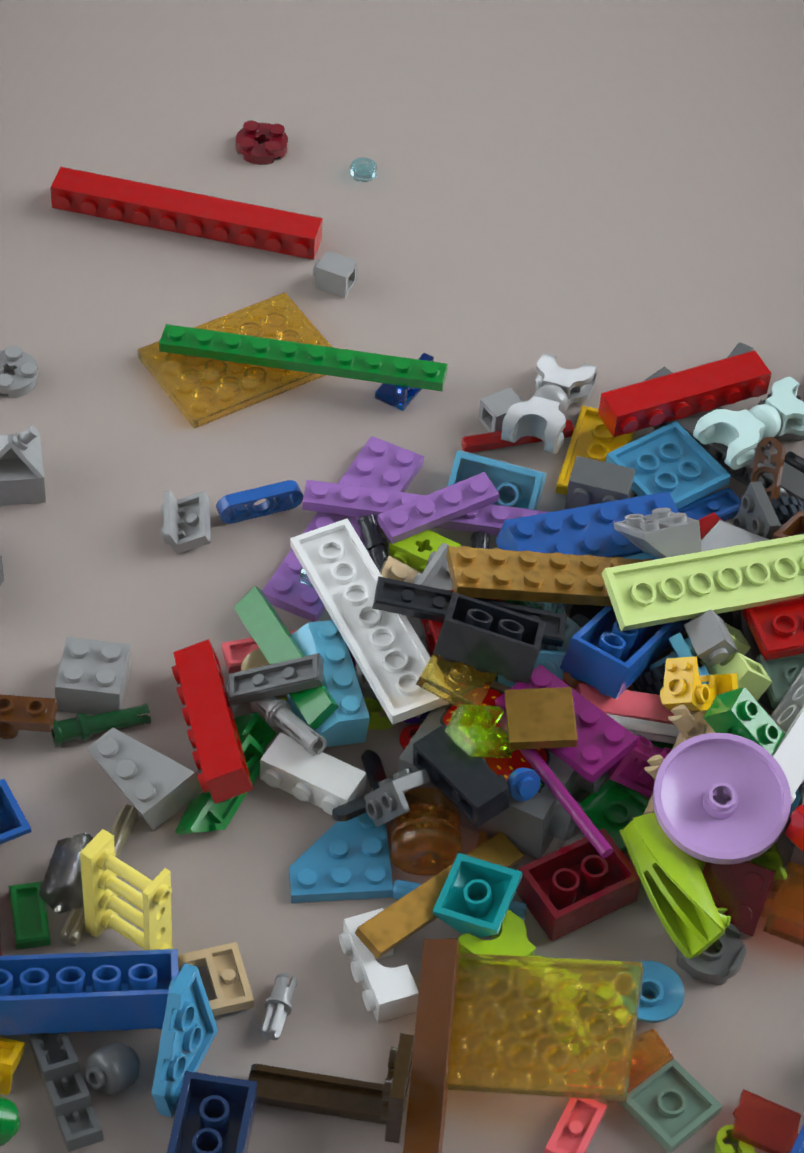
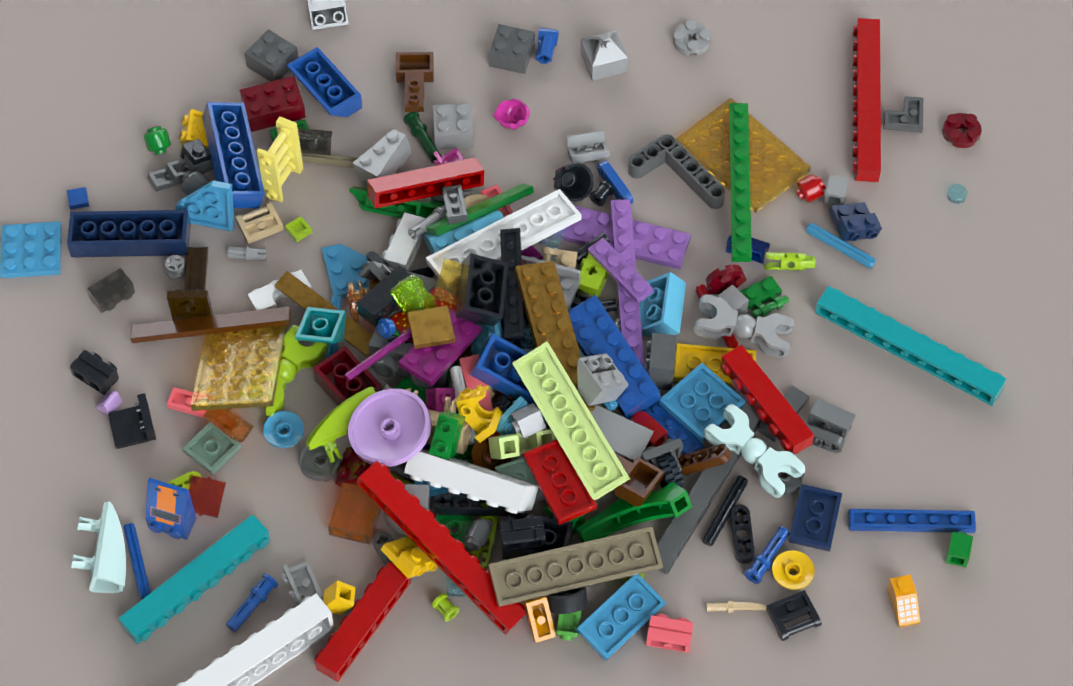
camera: 85 degrees right, 10 degrees up
none -> light grey wheel [165,255,186,280]
none -> black bracket [180,139,211,165]
none -> lime plate [285,216,313,243]
none -> dark pink bracket [434,148,464,165]
none -> dark pink hair [493,98,530,130]
none -> black helmet [553,163,594,202]
none -> black bush [589,181,614,206]
none -> dark grey beam [628,134,725,209]
none -> dark red plate [706,264,747,294]
none -> green plate [740,276,789,318]
none -> lime hinge [764,252,816,271]
none -> red head [796,174,826,203]
none -> dark azure axle [806,223,876,268]
none -> hinge [807,398,856,440]
none -> teal brick [815,286,1007,406]
none -> dark blue plate [828,202,882,241]
none -> dark grey plate [884,96,924,133]

